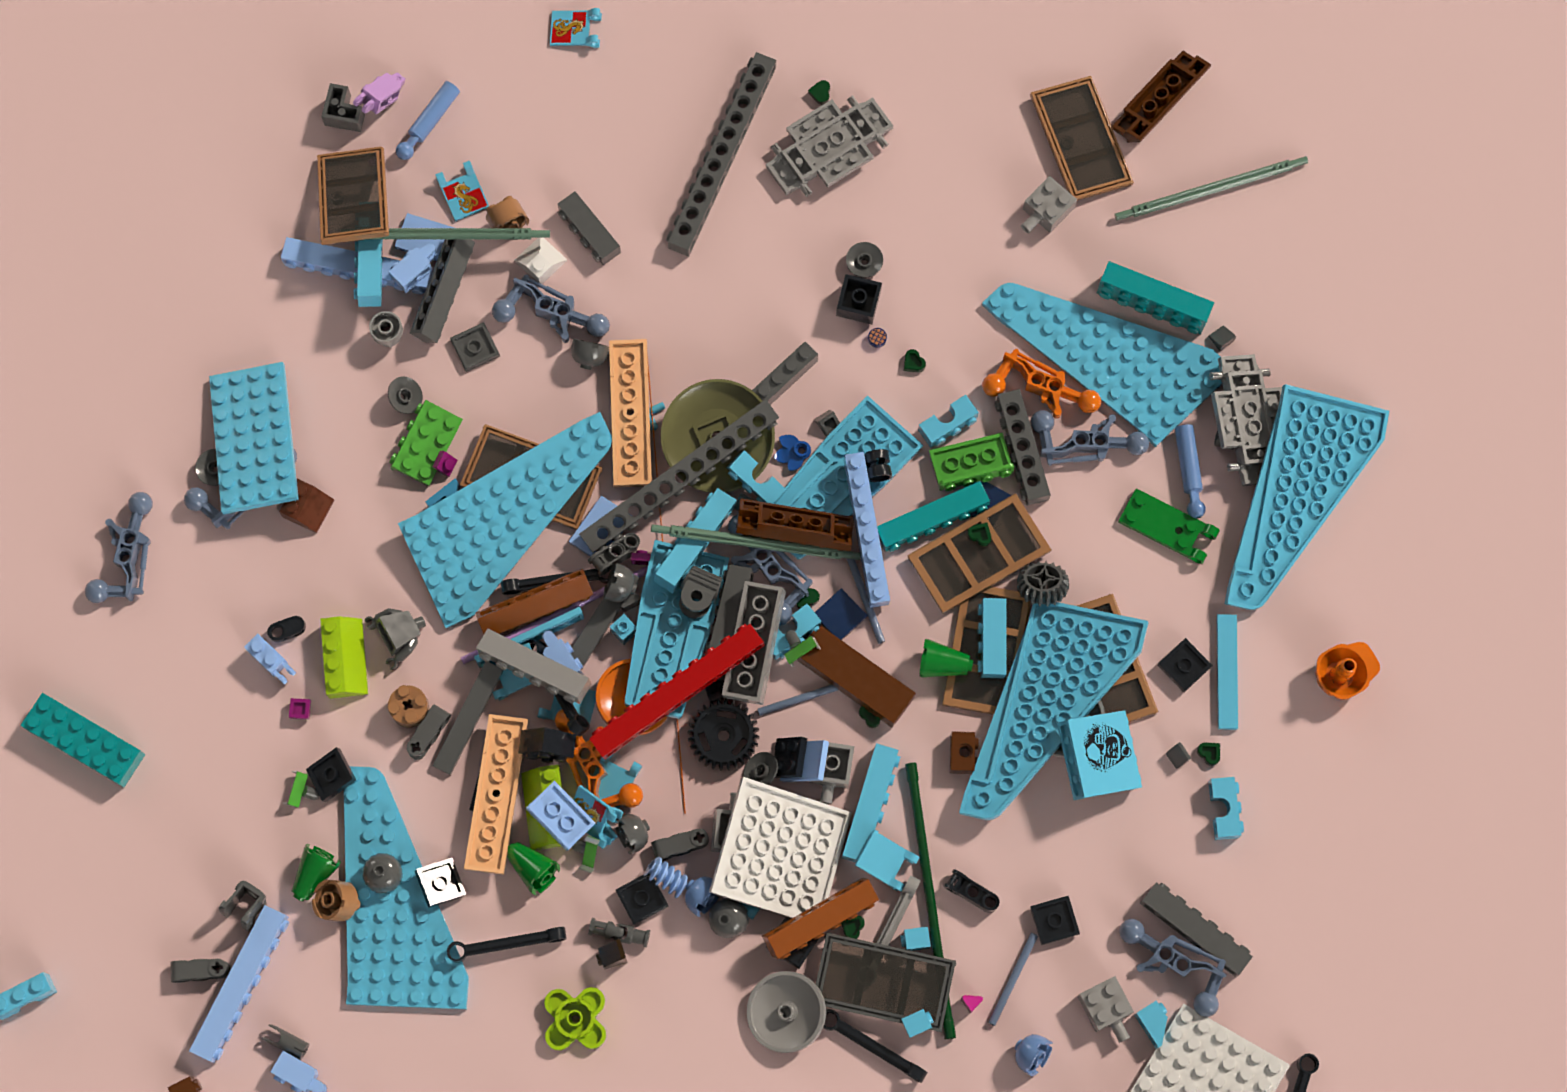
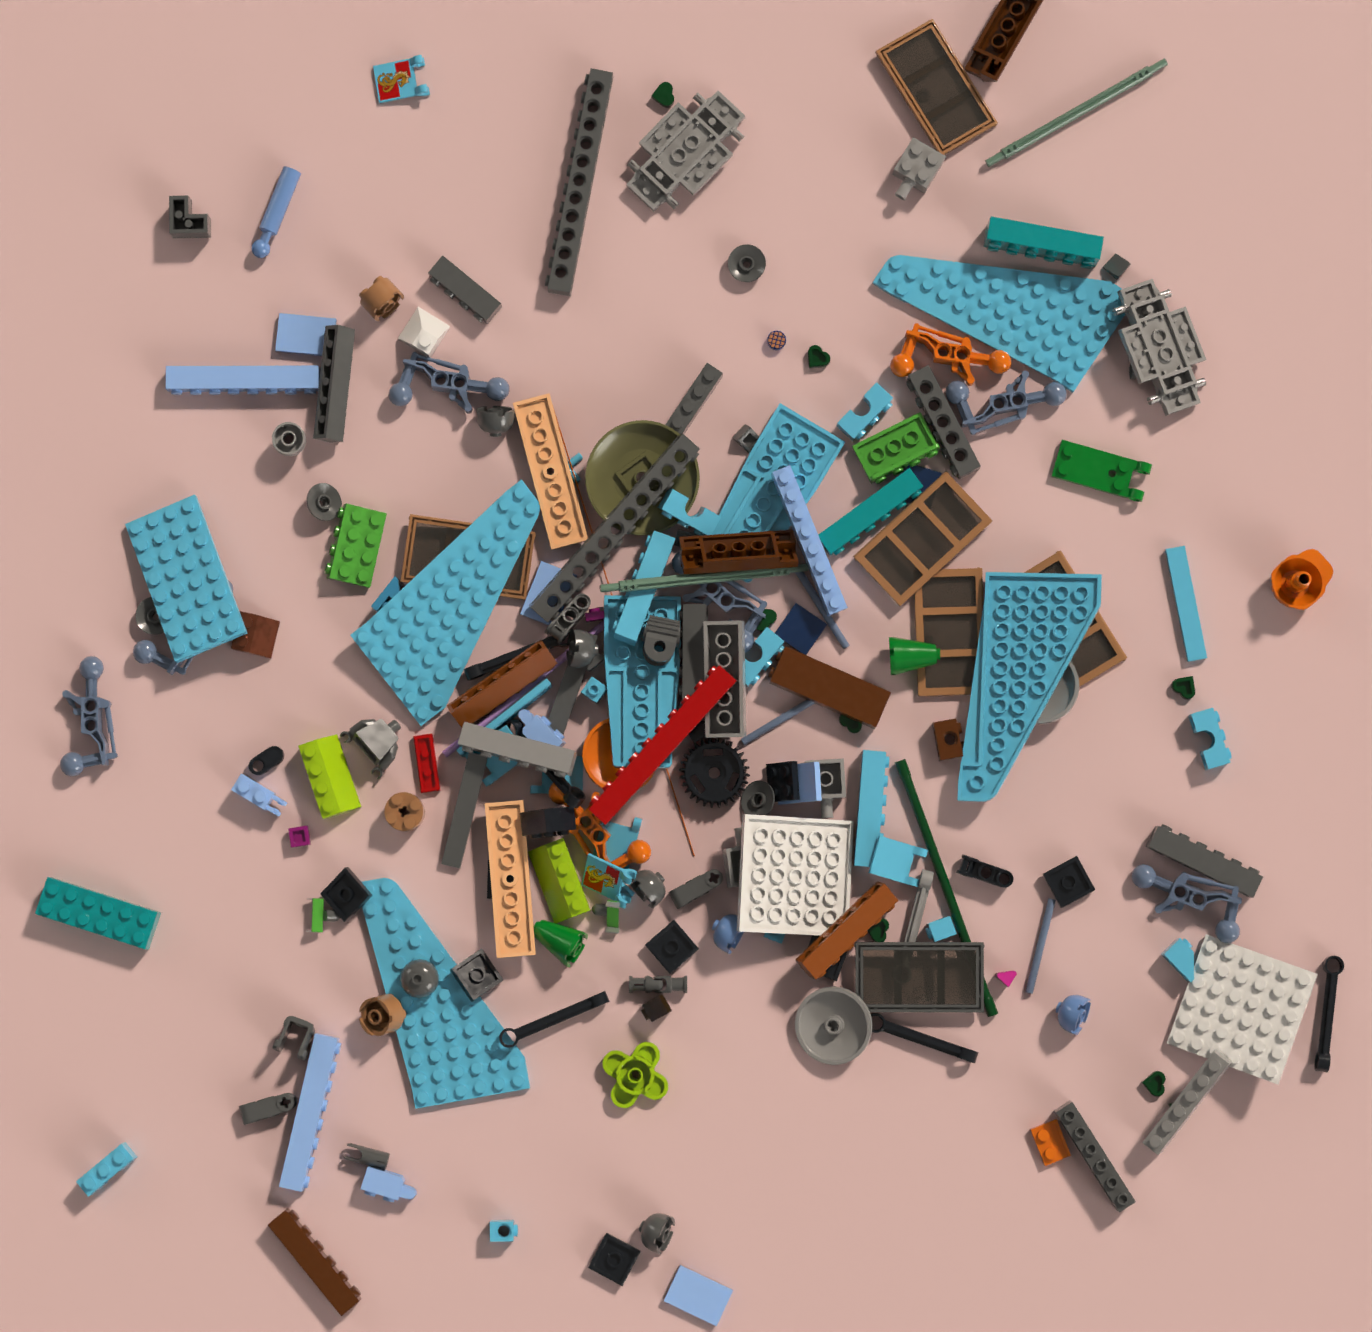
camera: 10 degrees left, 10 degrees up
green cone [292,844,341,902] -> none
clear smoke door [317,147,389,245] -> none
sand green axle [342,228,550,240] -> none
lavender hinge [353,72,406,114] -> none
medium azure brick [354,203,383,307] -> none
light blue hinge [388,242,438,293] -> none
dark grey piece [407,704,451,760] -> none
magenta plate [432,450,458,477] -> none
flag [435,160,489,221] -> none
dark grey tile [450,322,500,372] -> none
light blue tile [526,781,595,851] -> none
light blue piece [644,857,688,898] -> none
dark grey cylinder [709,898,749,938] -> none
blue plate [774,435,811,471] -> none
bright green piece [784,630,821,667] -> none
black brick [836,274,882,325] -> none
black wheel [864,449,892,482] -> none
medium azure brick [901,1009,934,1038] -> none
dark green tile [967,522,992,547] -> none
medium azure brick [977,598,1006,679] -> none
dark grey gear [1017,560,1069,607] -> none
medium azure panel [1057,710,1142,800] -> none
light grey brick [1077,976,1134,1043] -> none
black plate [1157,638,1213,693] -> none
dark grey slope [1166,742,1191,769] -> none
medium blue piece [1175,424,1206,519] -> none
medium azure wing [1224,384,1389,610] -> none
none -> red tile [413,733,441,793]

